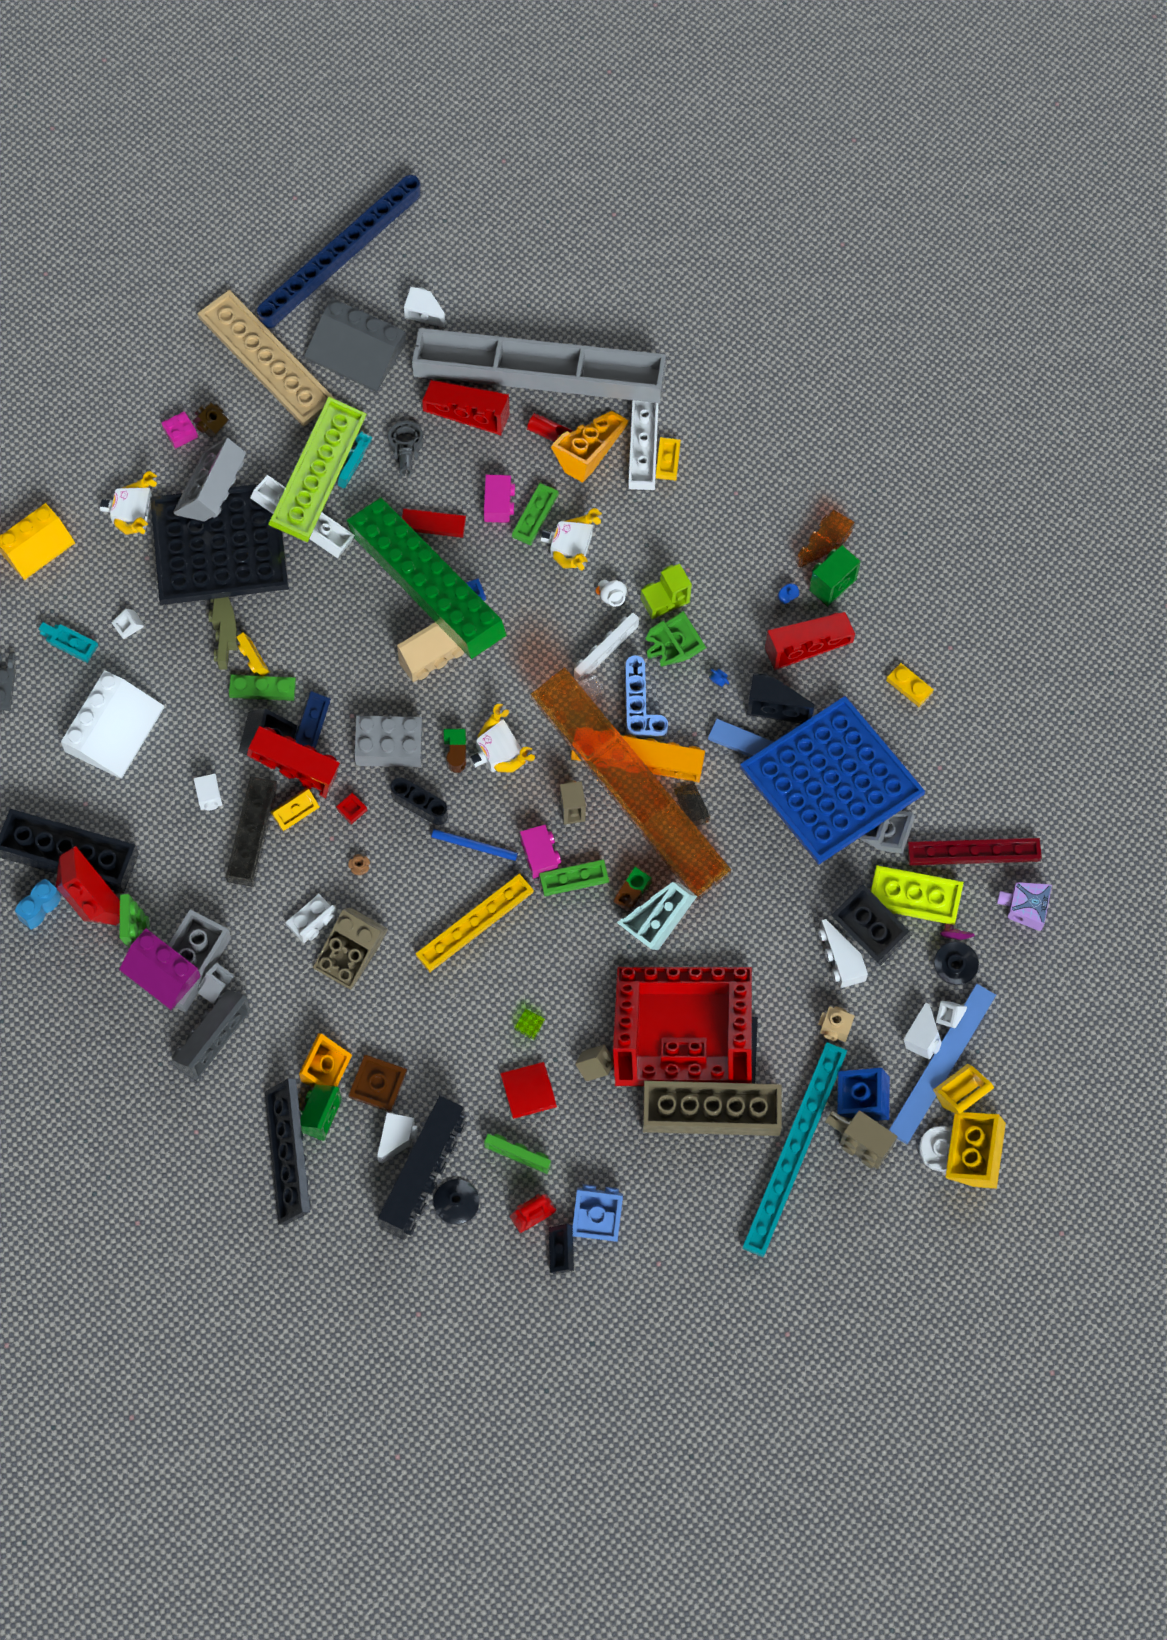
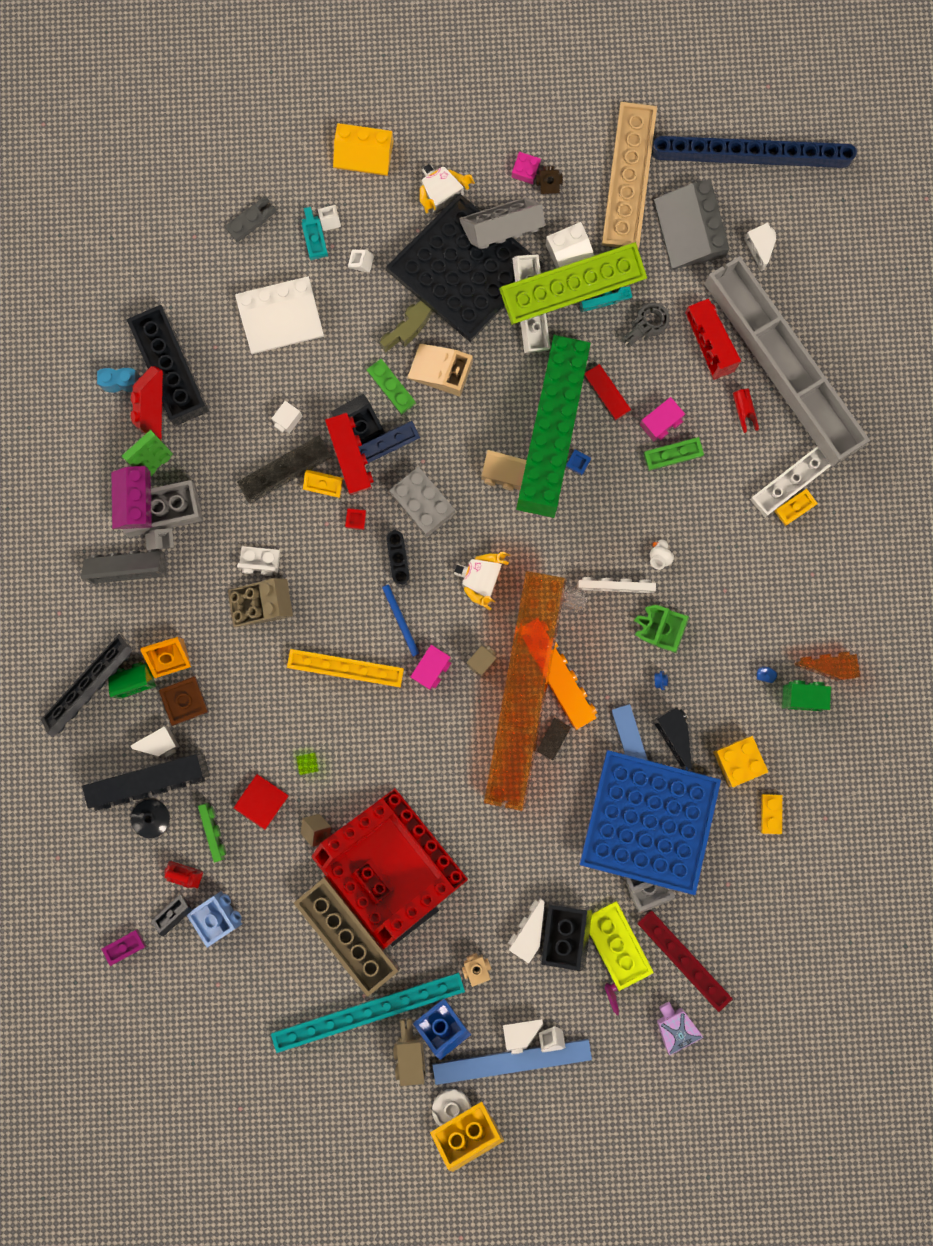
camera: 55 degrees right, 15 degrees up
yellow plate [237,632,270,676] -> none
medium nougat plate [348,854,370,875] -> none
leg [444,729,466,773] -> none
bright green plate [539,860,609,896] -> none
torso [541,508,602,571] -> none
light orange wedge [551,411,629,483] -> none
leg [614,867,652,912] -> none
light aqua wedge [617,882,697,950] -> none
light blue beam [625,655,668,741] -> none
lime brick [640,564,692,620] -> none
red wedge [765,612,855,670] -> none
yellow tile [933,1064,994,1115] -> none
black dish [934,942,979,985] -> none
none -> magenta plate [101,929,146,966]
none -> white slope [318,205,341,231]
none -> tan slope [407,344,473,397]
none -> white slope [546,222,595,268]
none -> yellow brick [713,736,768,788]

